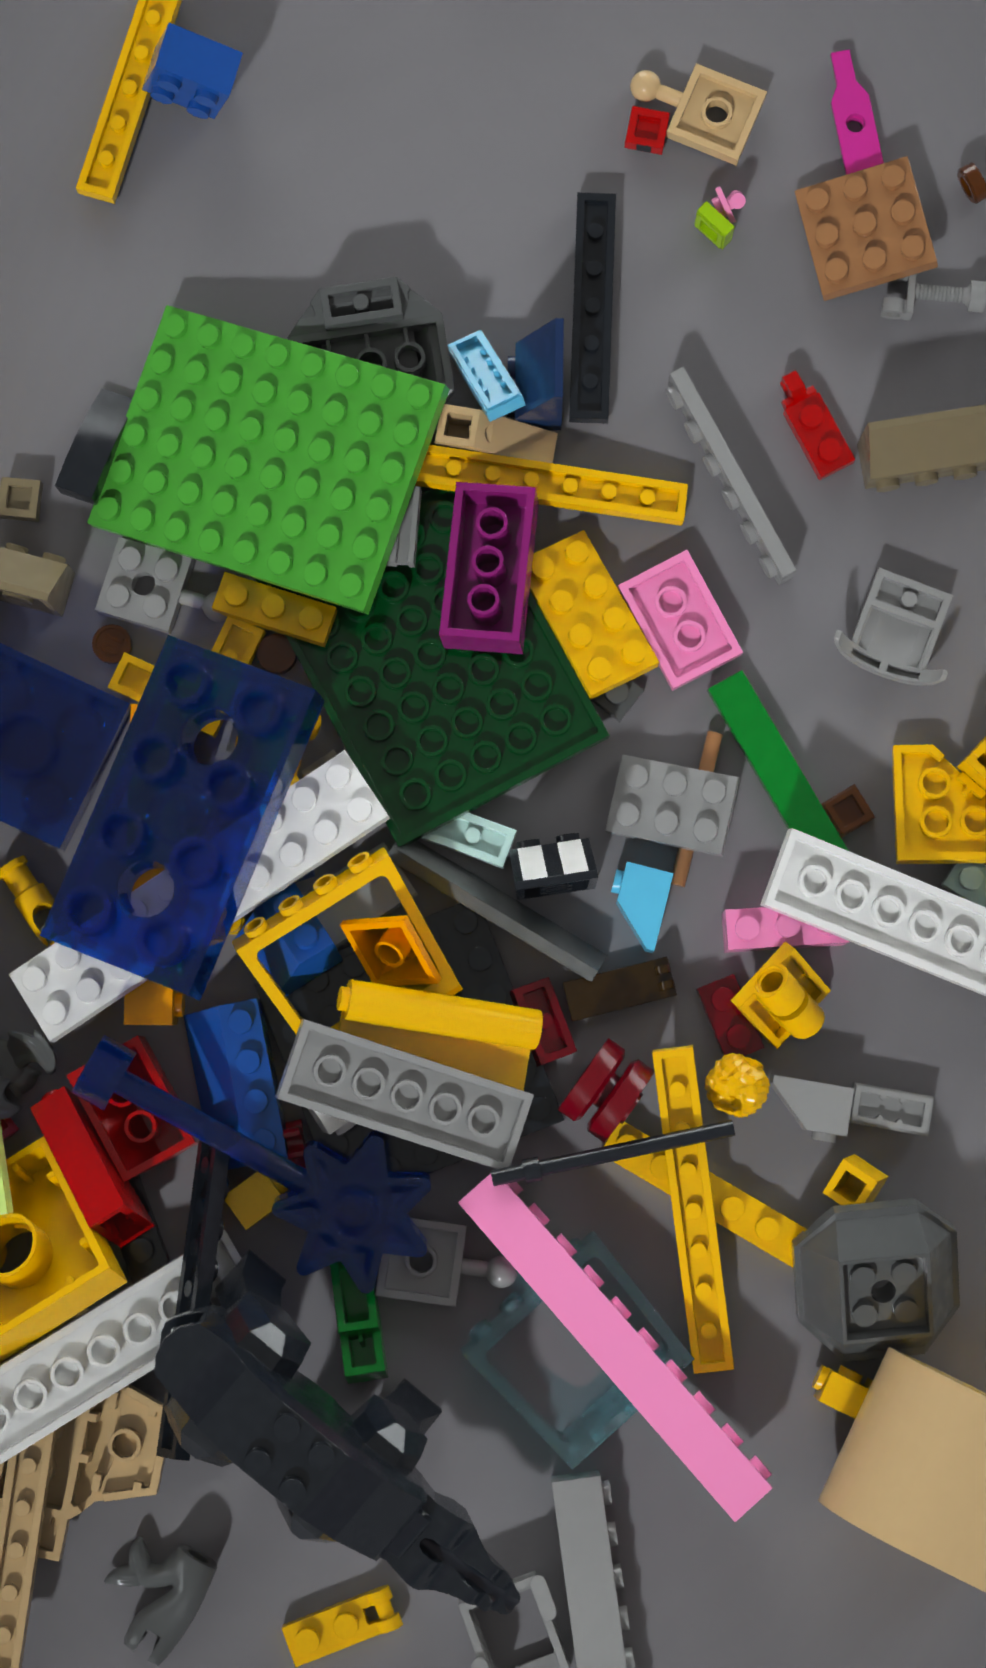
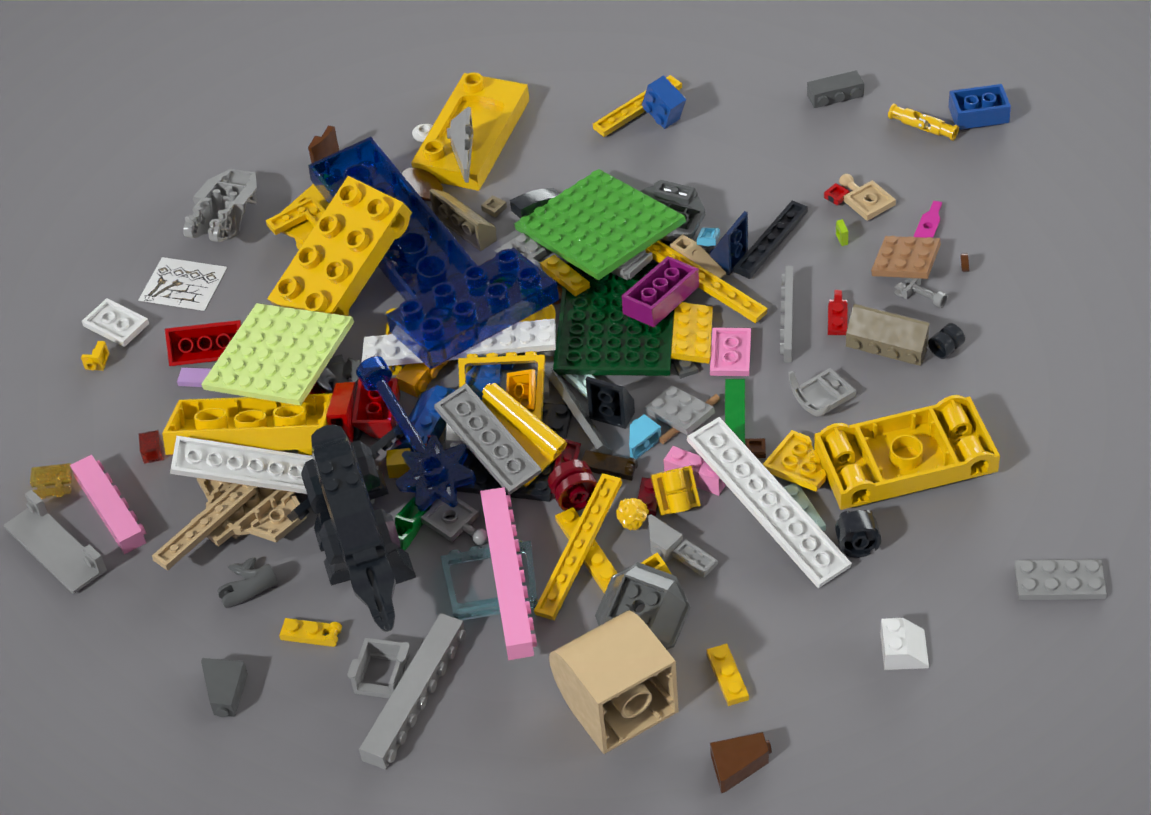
camera: 30 degrees right, 35 degrees down
black bar [491,1120,735,1186] -> none
bright pink plate [711,186,746,224] -> none

